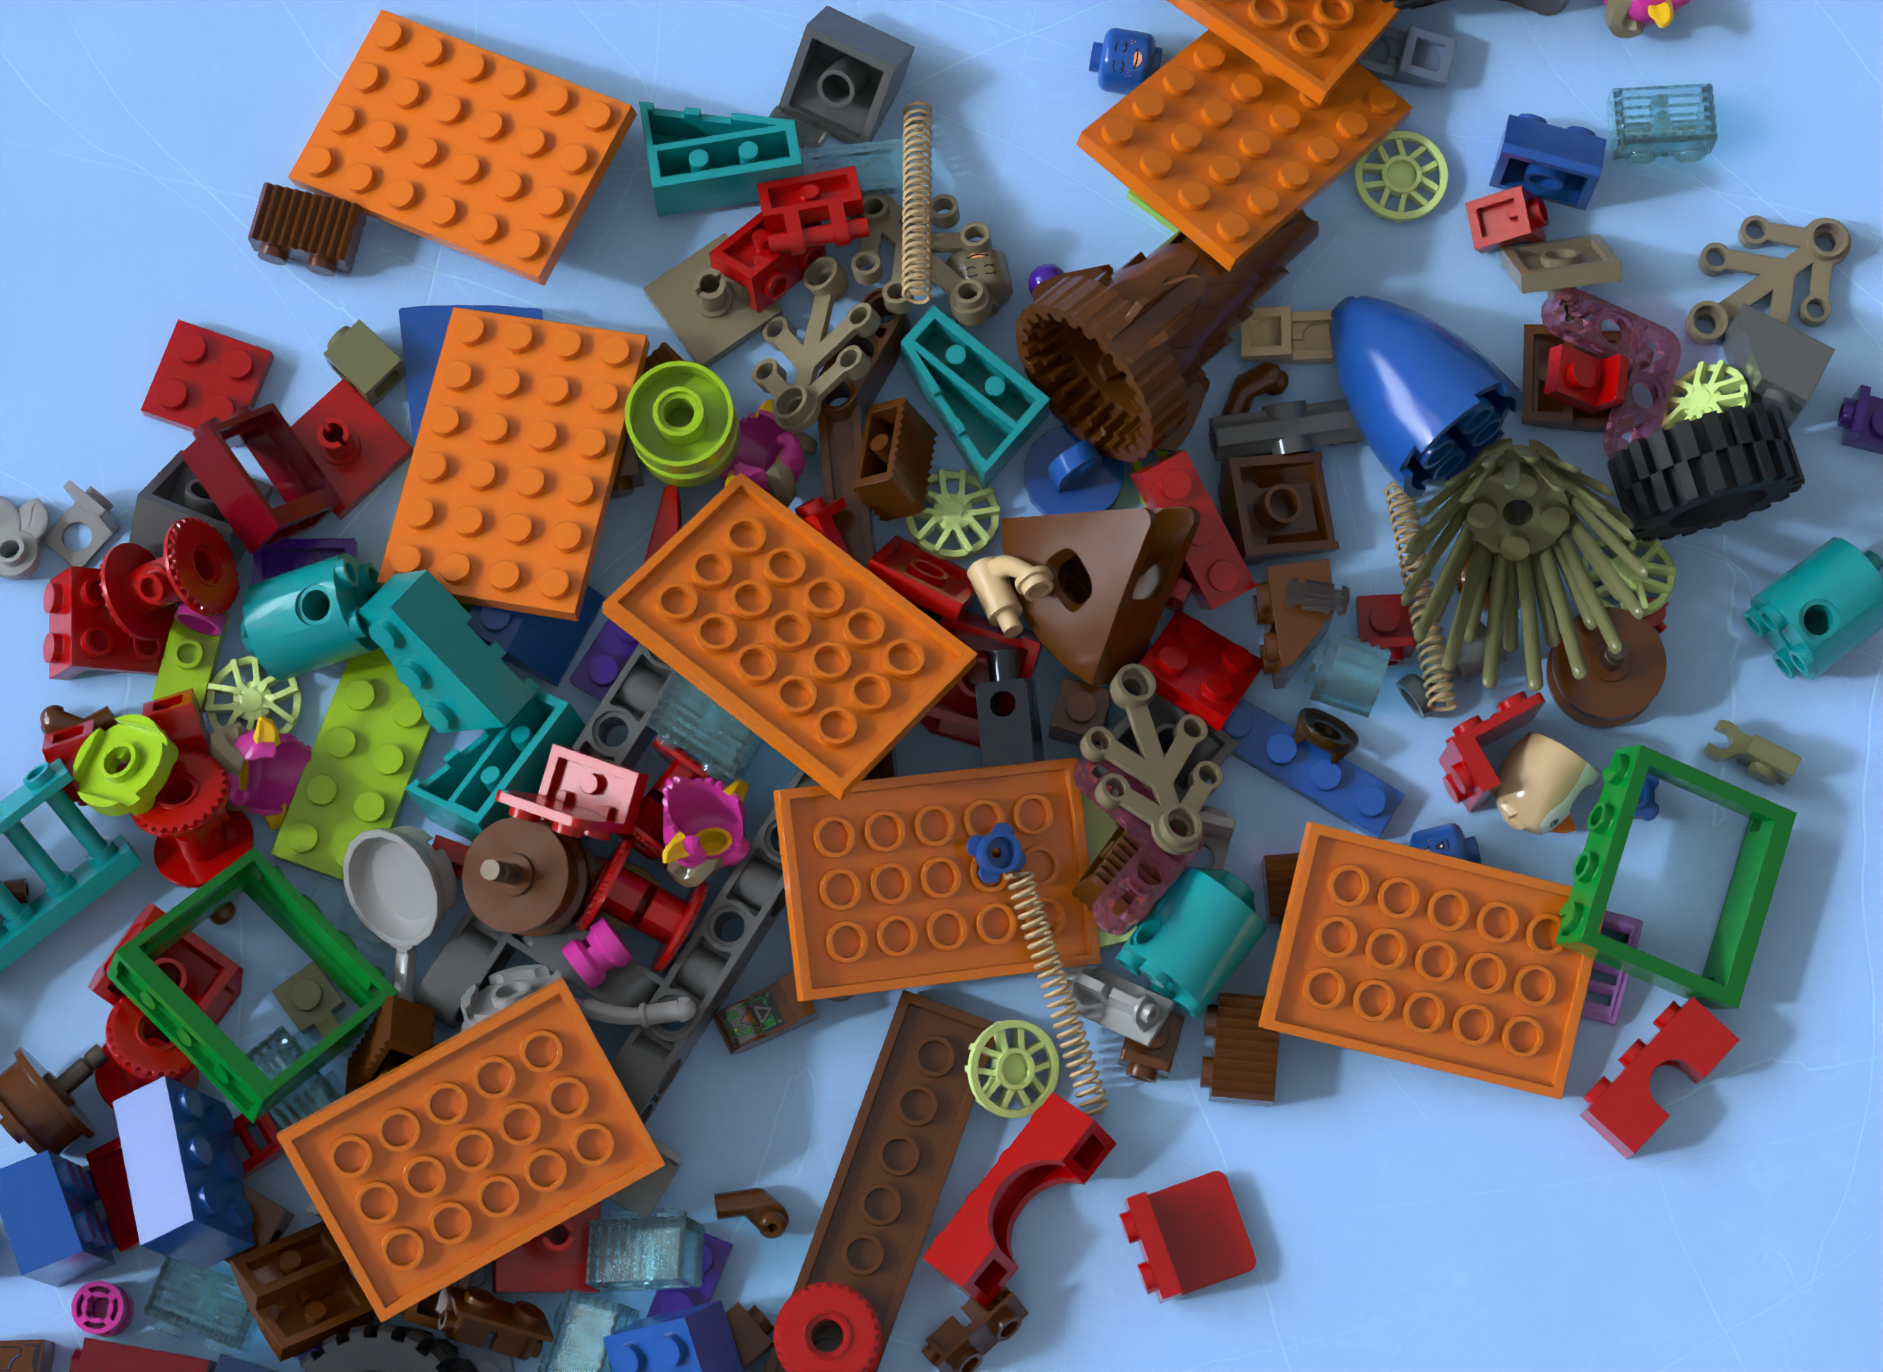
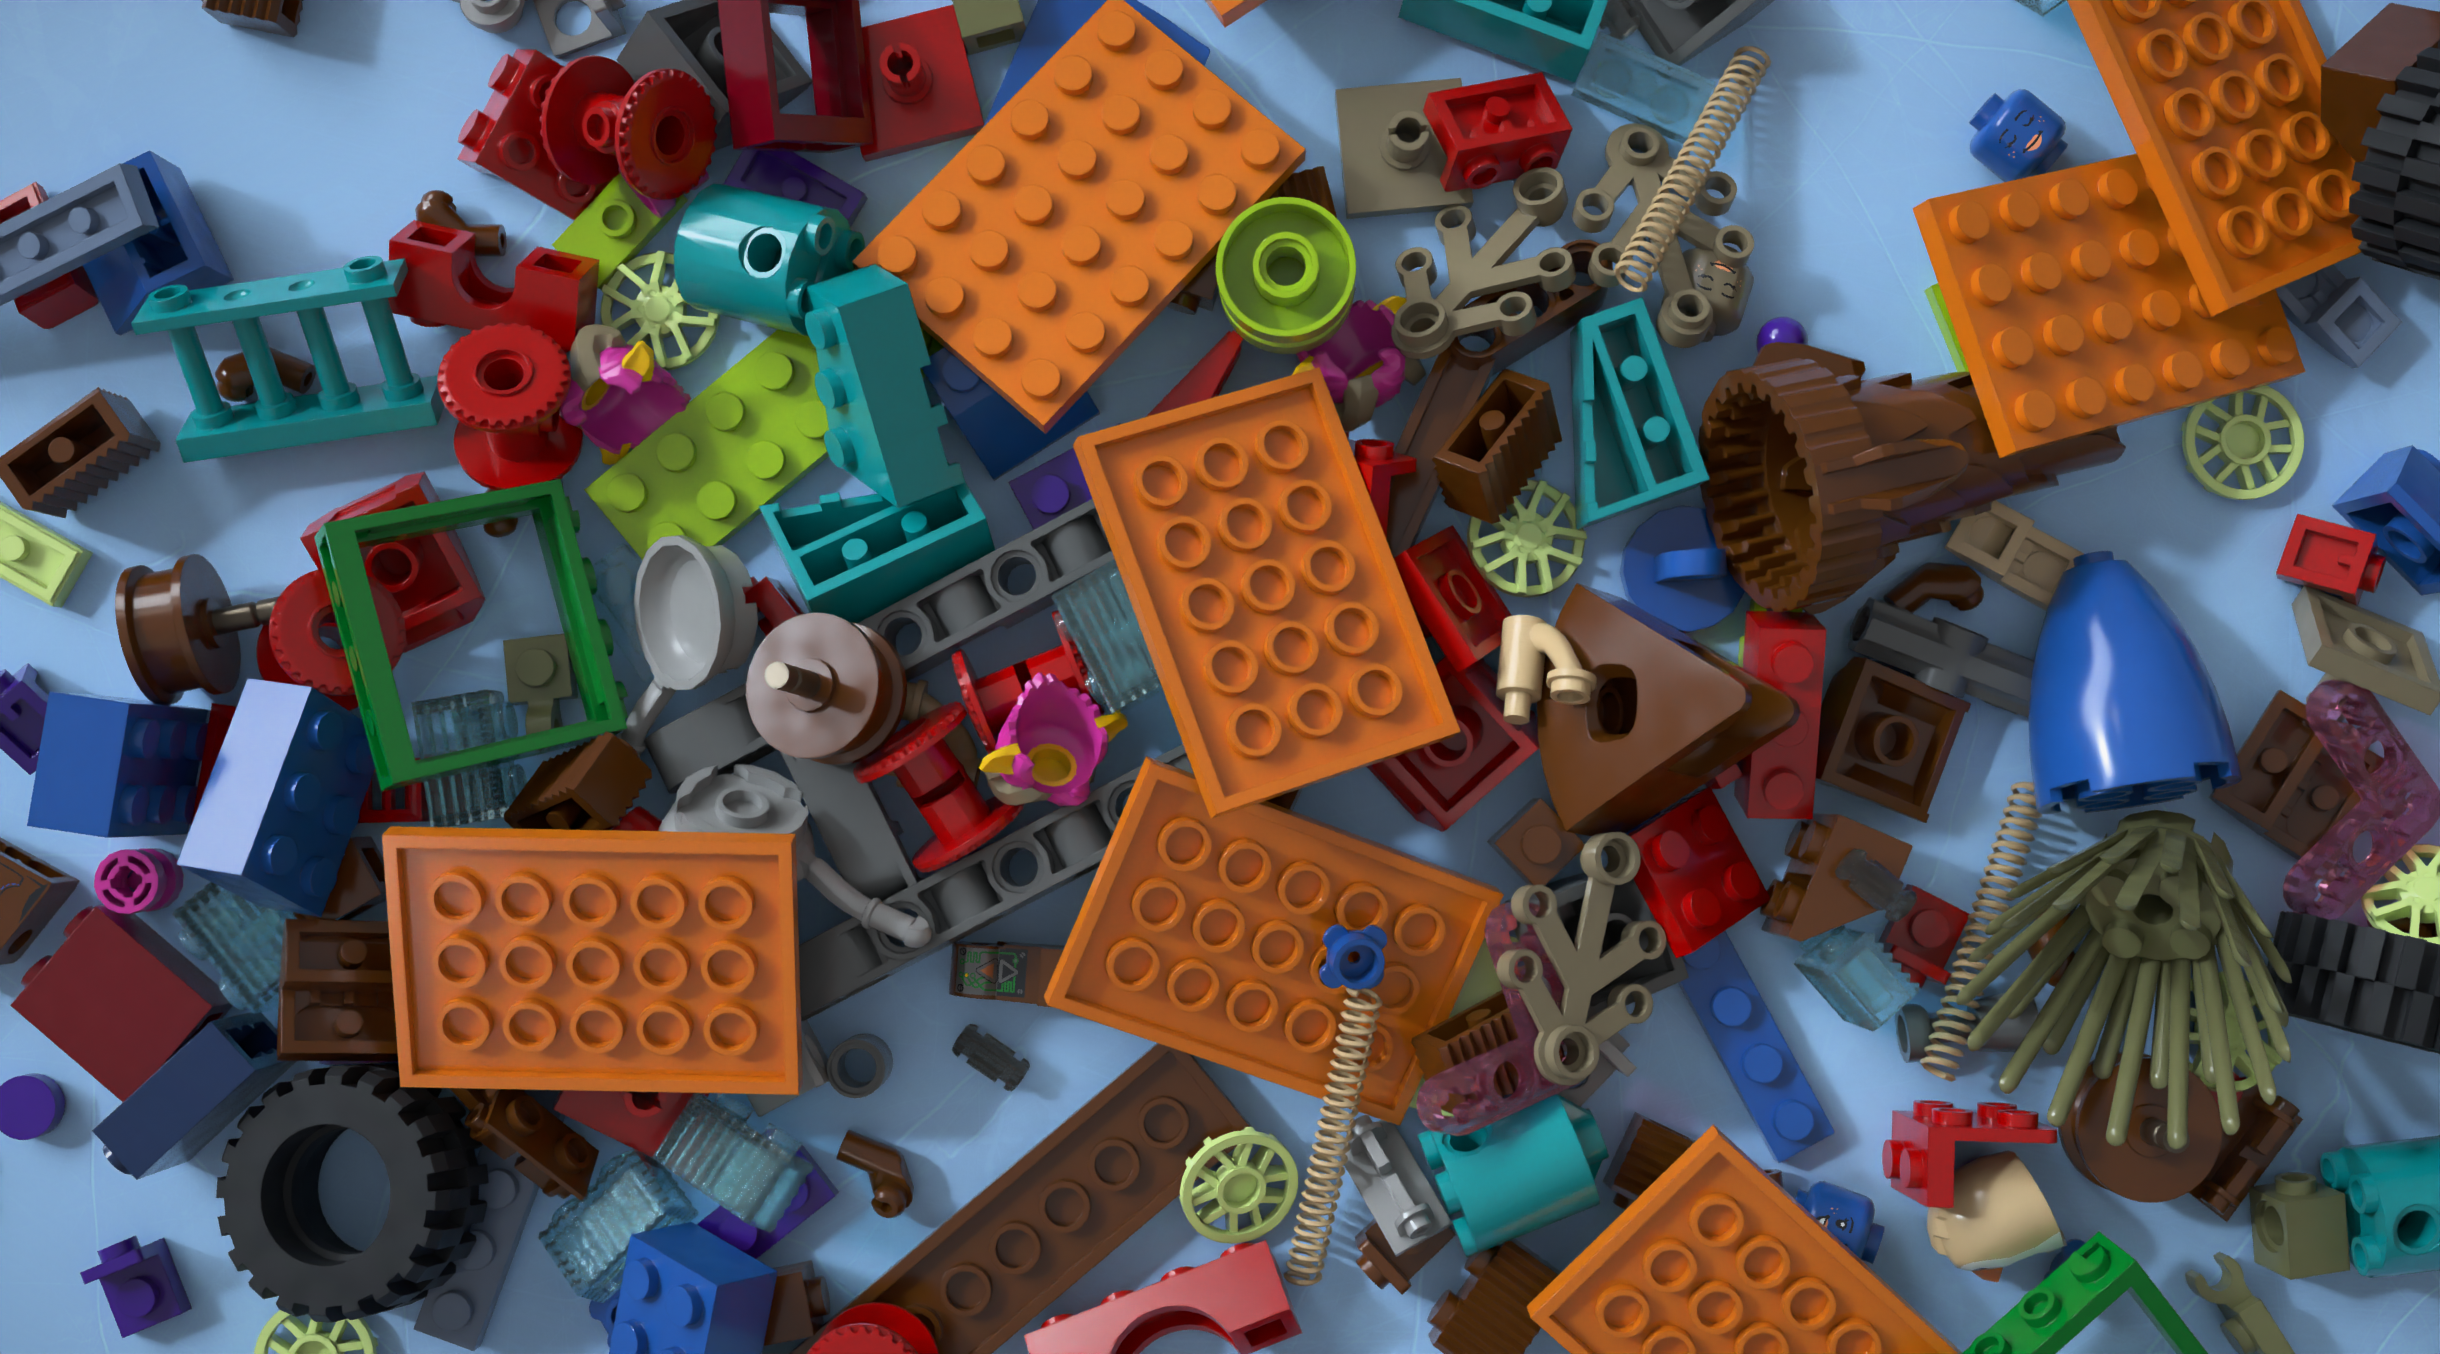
camera: 30 degrees right, 10 degrees up
lime plate [73,714,178,816] -> none
bracket [495,744,649,841] -> none
dark pink wheel [561,916,634,990] -> none
red plate [757,166,870,256] -> none
black torso [975,648,1045,767] -> none
dark brown piece [1294,708,1359,765] -> none
red bracket [1544,344,1629,414] -> none
none -> dark grey beam [827,1034,893,1098]
none -> clear smoke piece [952,1024,1030,1091]
none -> reddish brown hinge [2188,1085,2303,1222]
none -> olive brick [2249,1172,2350,1280]

